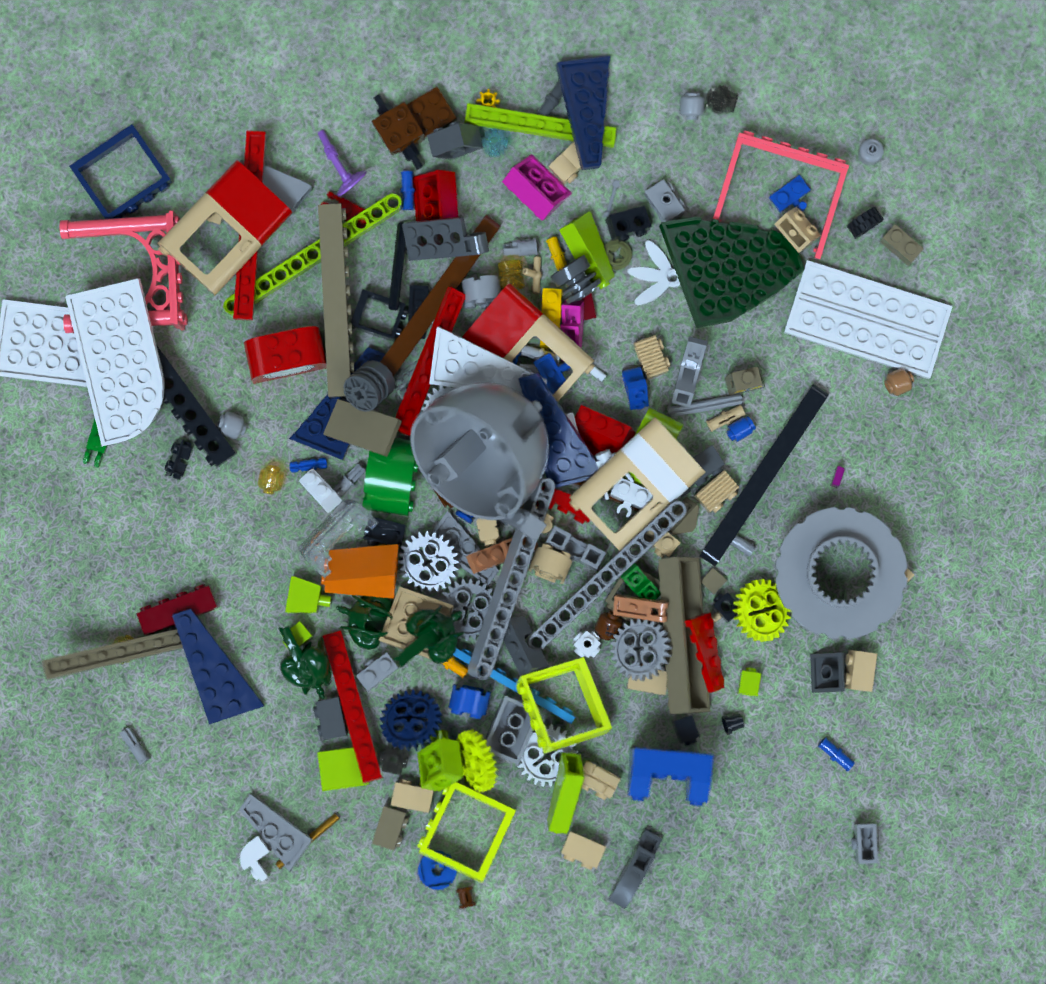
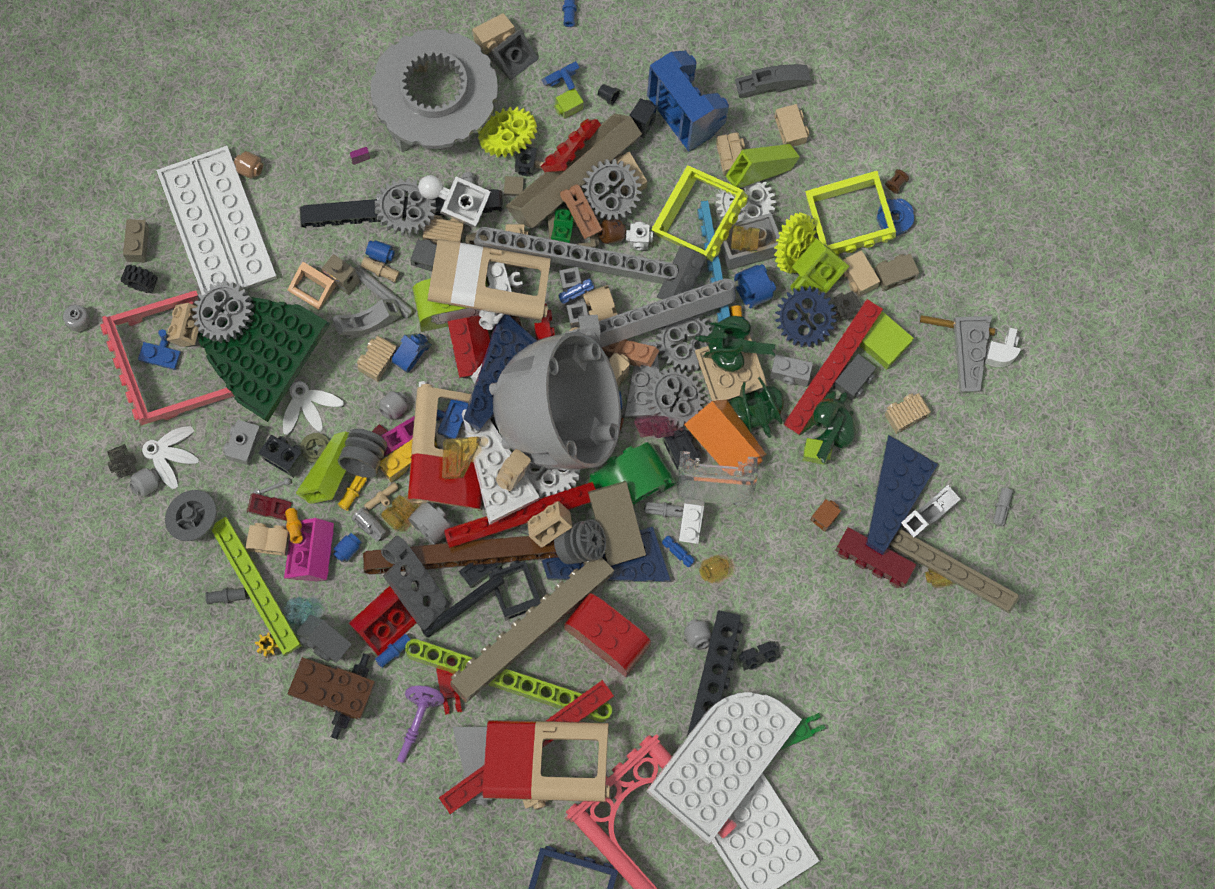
camera: 130 degrees left, 10 degrees down
lime torso [285,576,332,614] -> none
dark blue wing [556,55,611,171] -> none
none -> white plant [142,426,199,489]
none -> dark grey wheel [165,490,217,541]
none -> light grey gear [192,281,254,343]
none -> dark red slope [247,493,292,521]
none -> light orange pin [285,508,303,544]
none -> light nougat tile [288,262,336,310]
none -> blue brick [333,533,362,562]
none -> light grey gear [375,178,436,236]
none -> light grey head [379,391,407,419]
none -> white brick [418,175,491,228]
none -> clear yellow wing [442,436,481,479]
none -> tan brick [496,449,531,491]
none -> tan brick [527,501,572,548]
none -> blue plate [541,61,580,90]
none -> blue axle [558,279,594,304]
none -> clear pink slope [634,416,674,438]
none -> clear yellow wheel [731,225,760,253]
none -> dark orange brick [810,499,841,532]
none -> tan brick [885,393,931,434]
none -> light grey arch [901,485,961,537]

